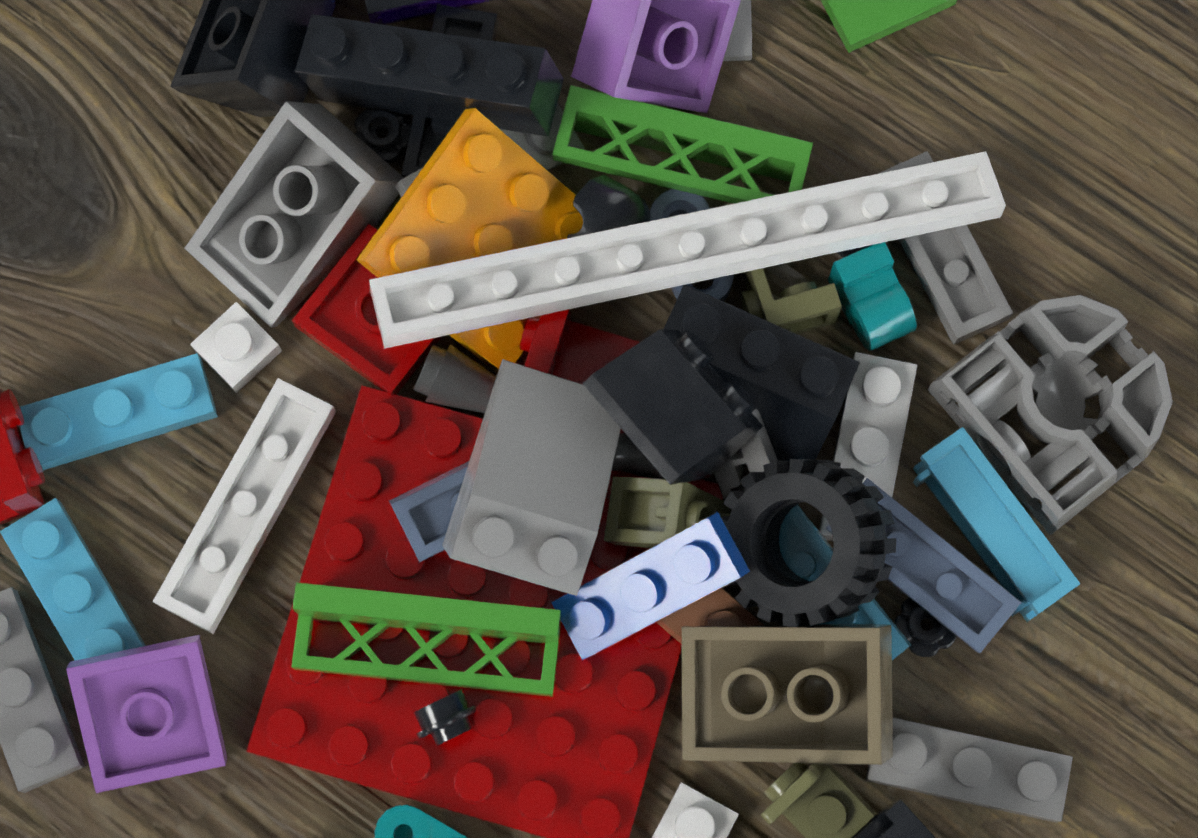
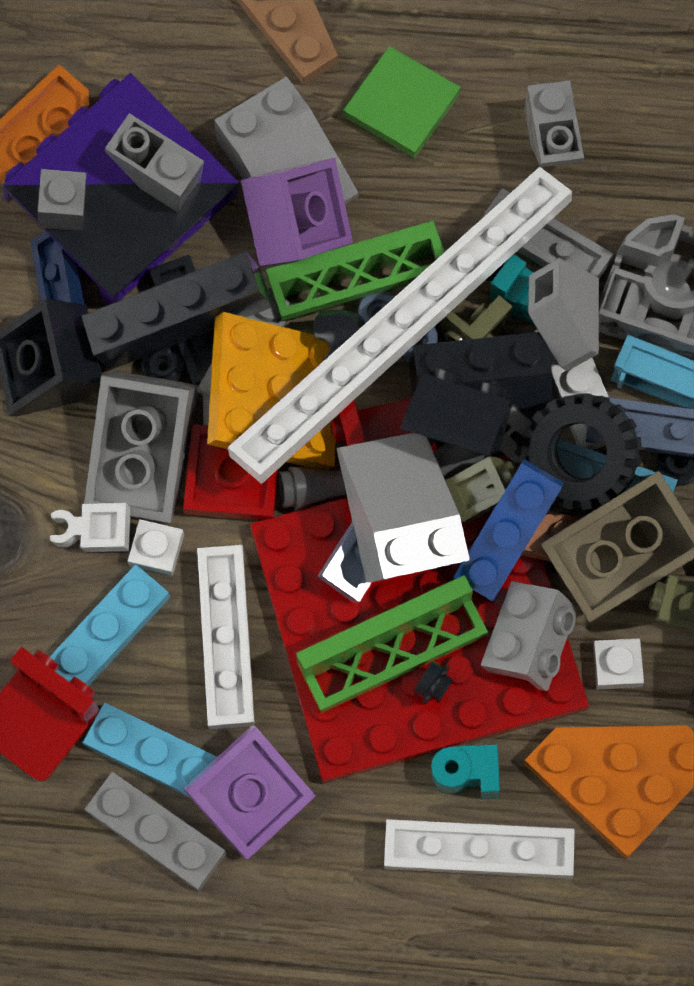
camera: 30 degrees left, 5 degrees down
none -> white plate [50,503,130,552]
none -> light grey bracket [481,581,577,691]
none -> light grey slope [524,80,584,167]
none -> light grey slope [528,258,599,371]

